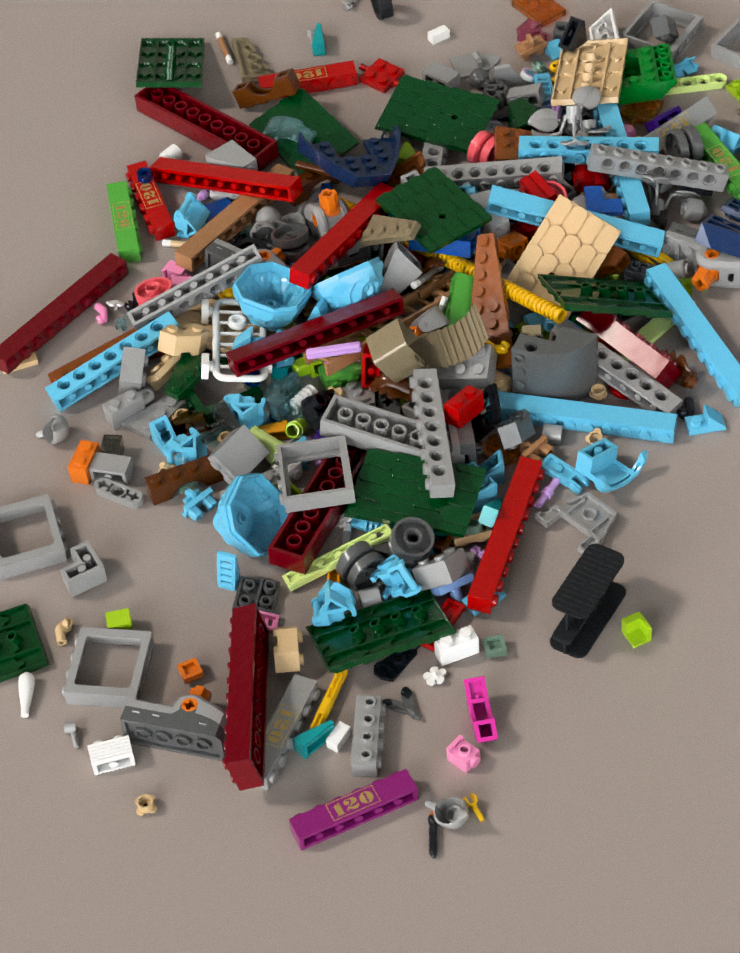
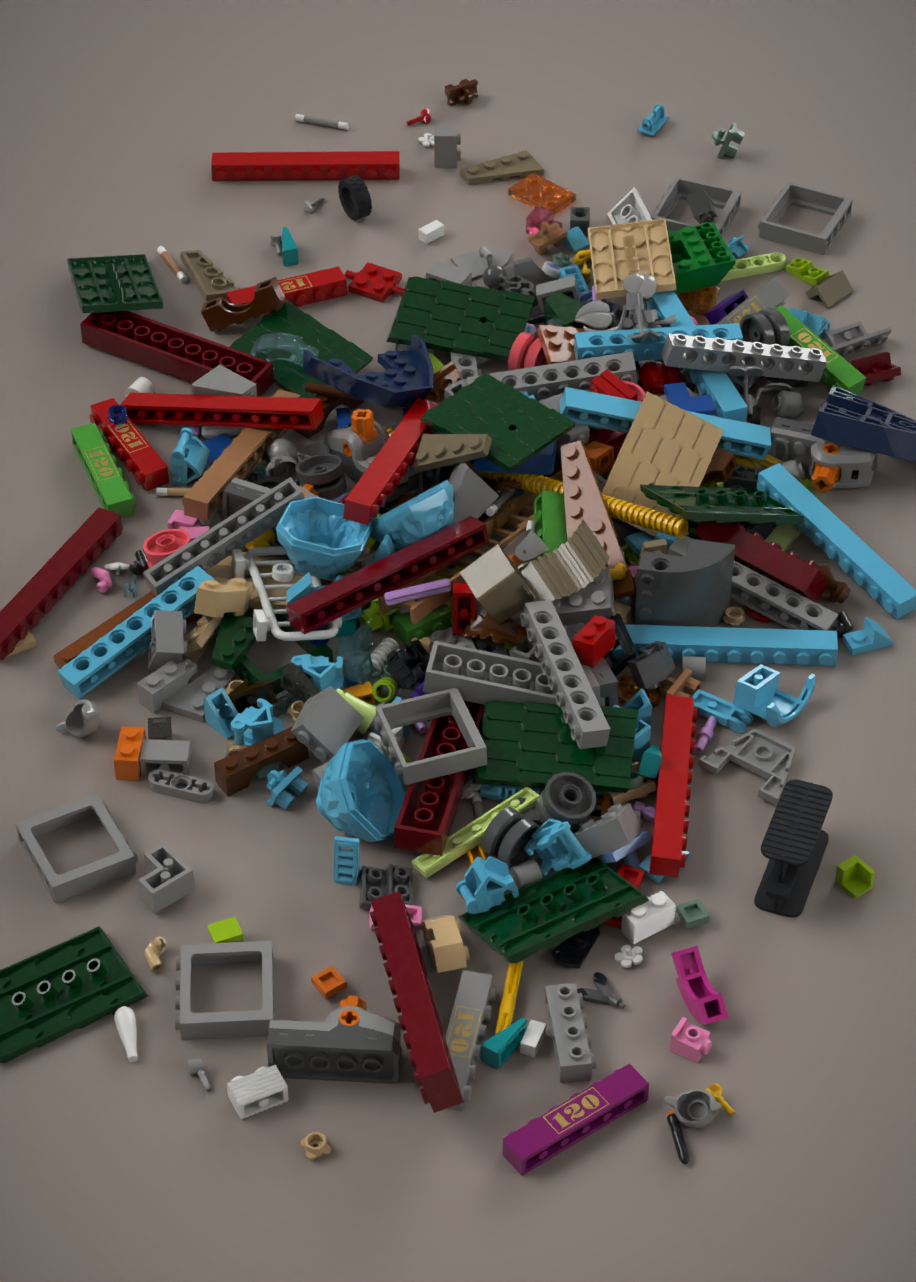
camera: 15 degrees left, 5 degrees down
black slope [558,16,587,52] -> none
tan plate [585,428,608,444] -> none

